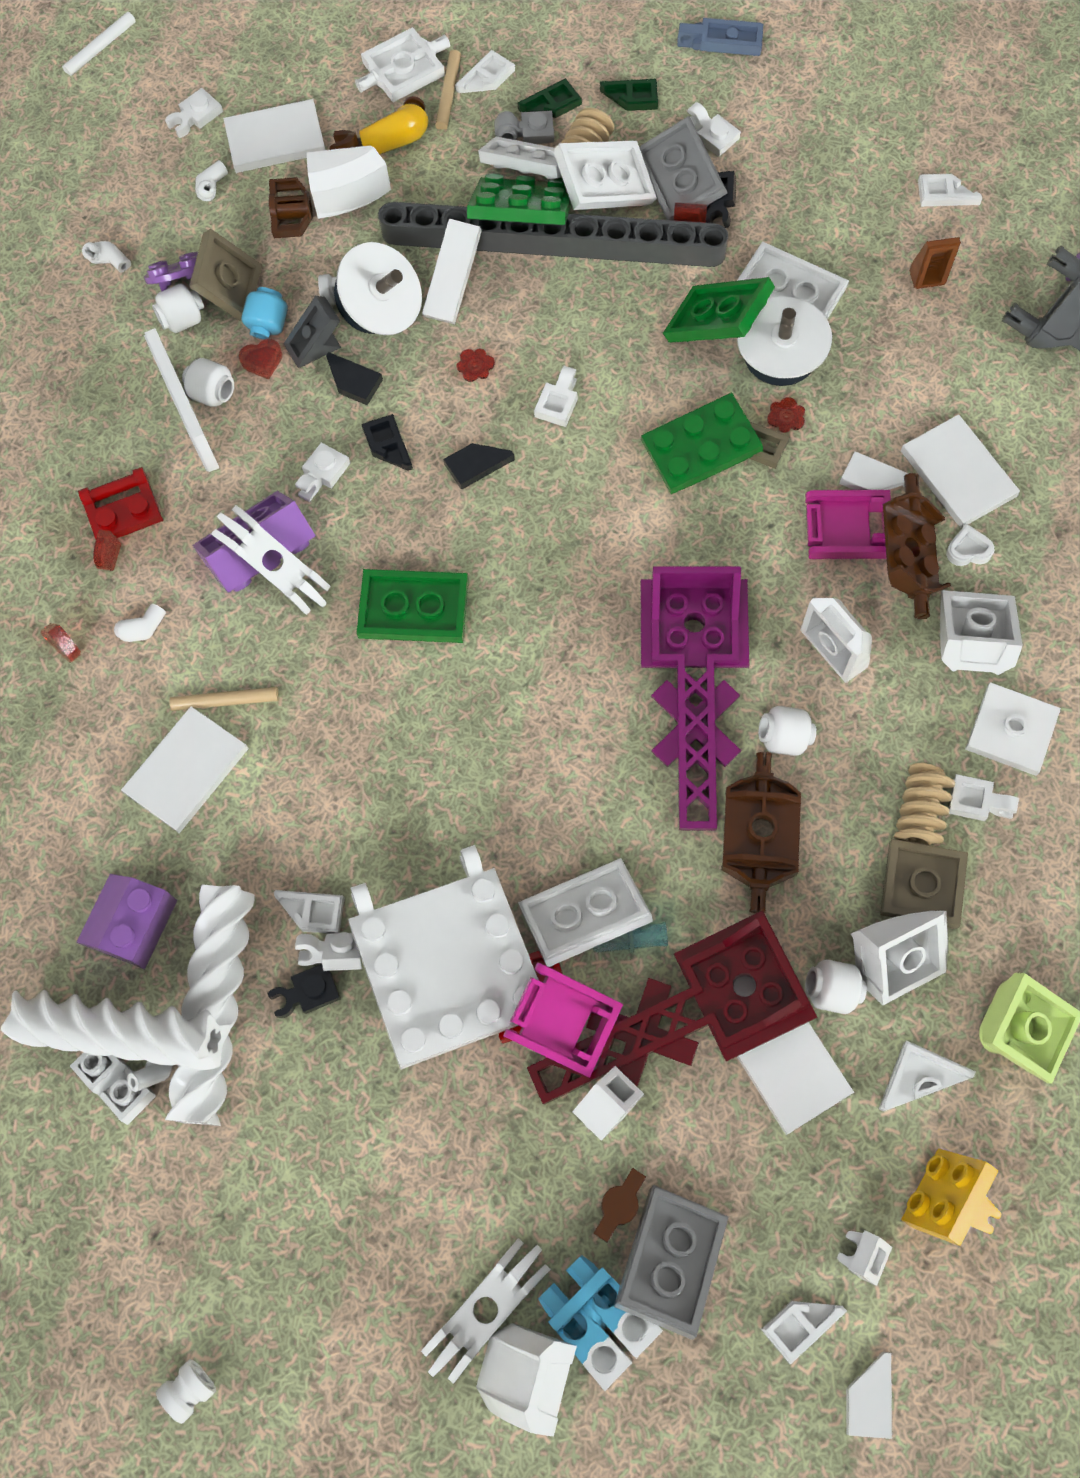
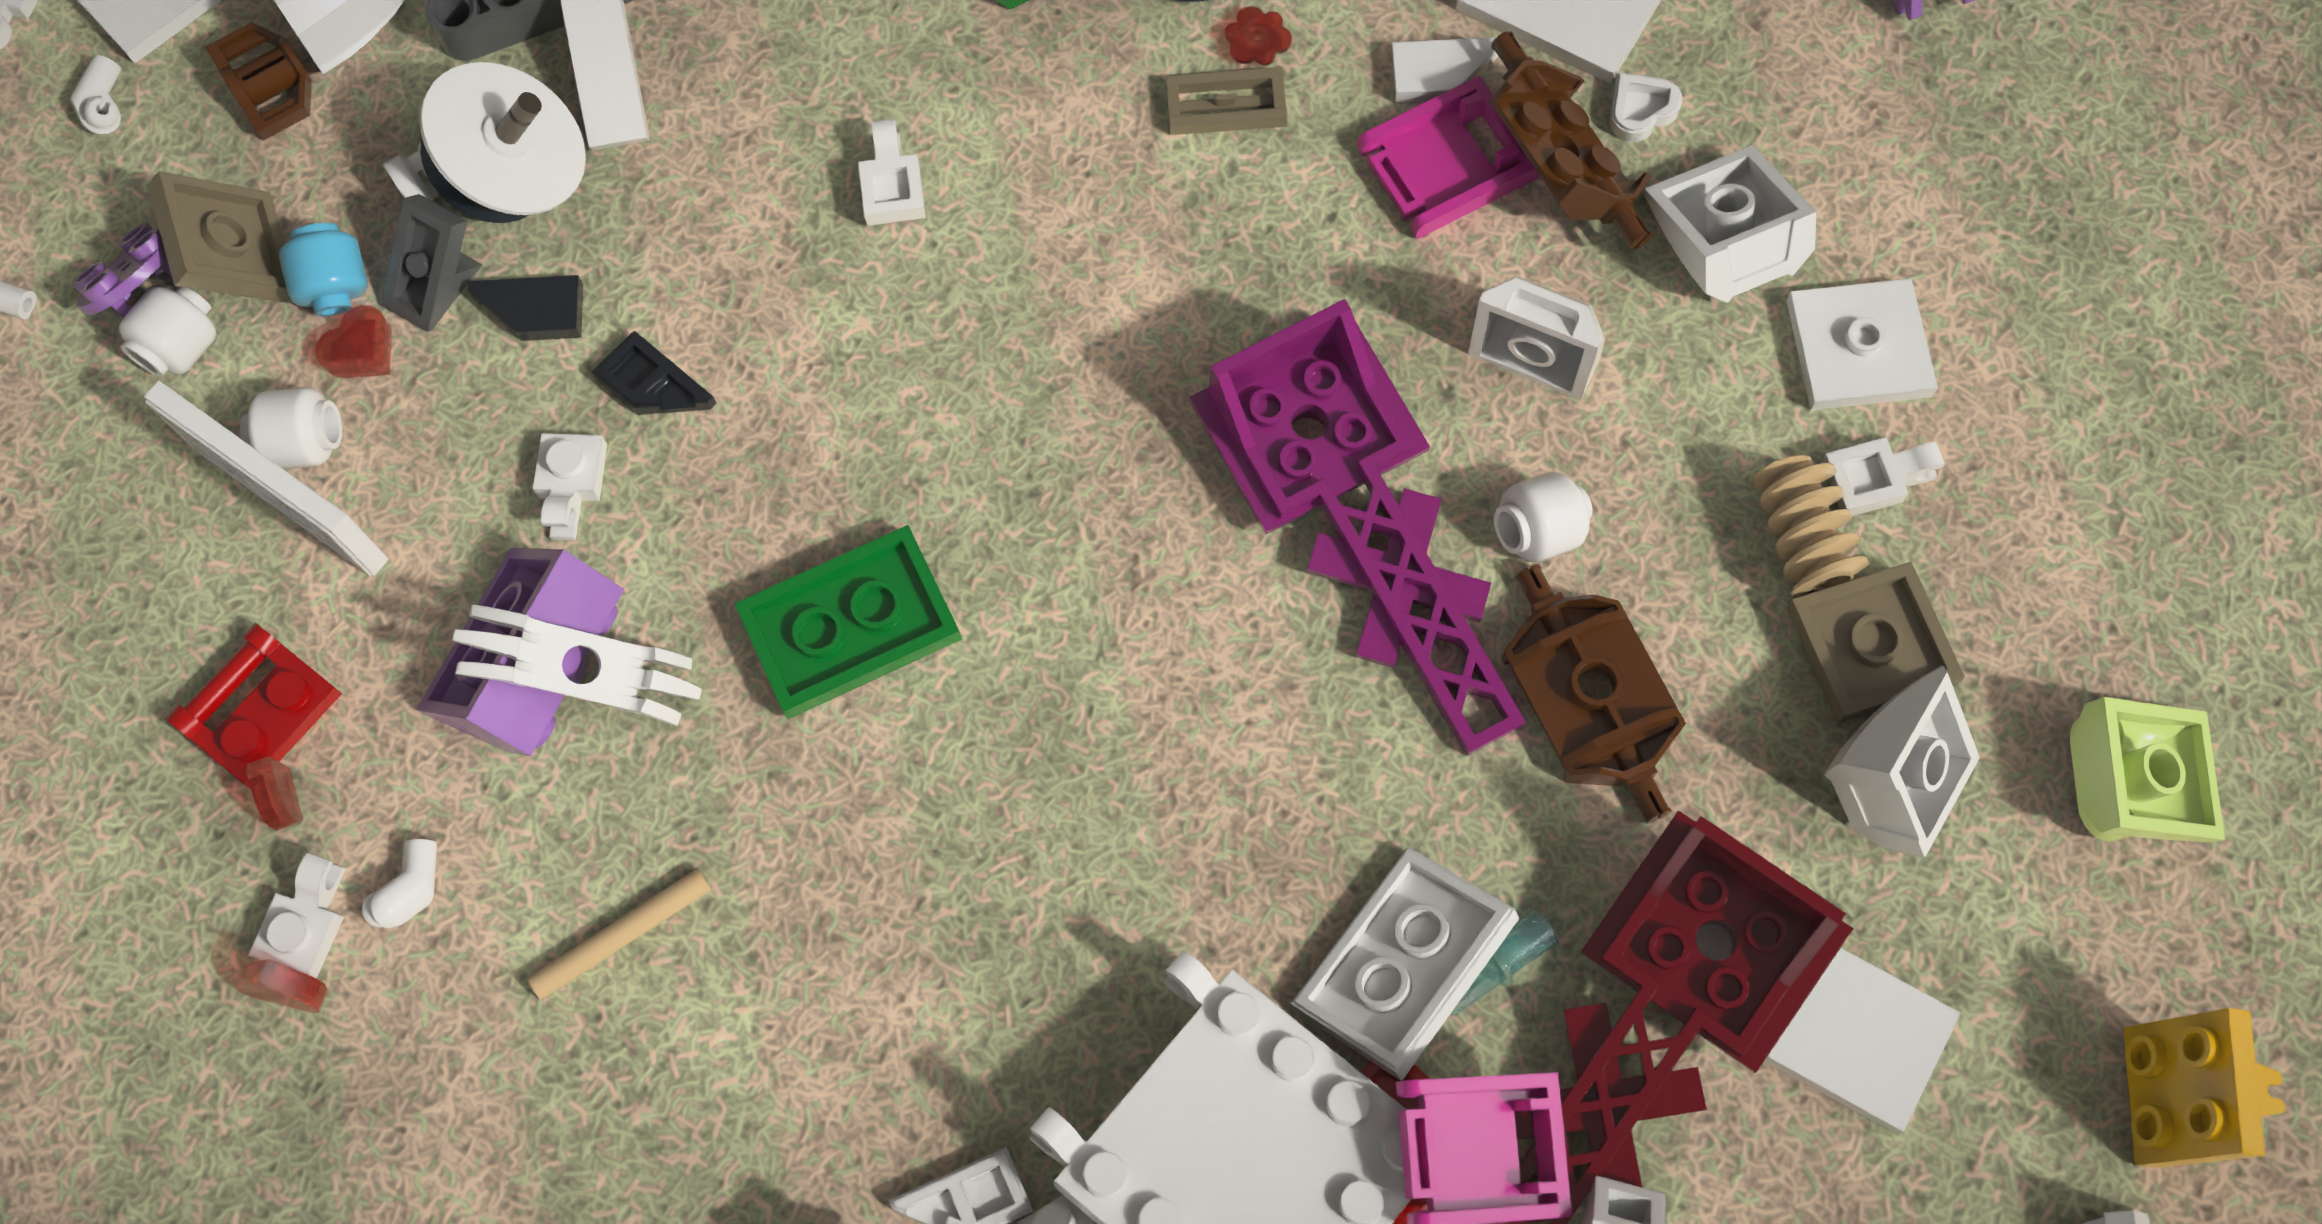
camera: 30 degrees left, 0 degrees up
white tile [121,706,249,833] -> none
black tile [443,443,515,490] -> none
clear red plant [457,348,495,382] -> none
green plate [641,392,763,494] -> none
white head [805,959,867,1014] -> none
white tile [878,1040,976,1111] -> none
none -> white plate [249,853,346,979]

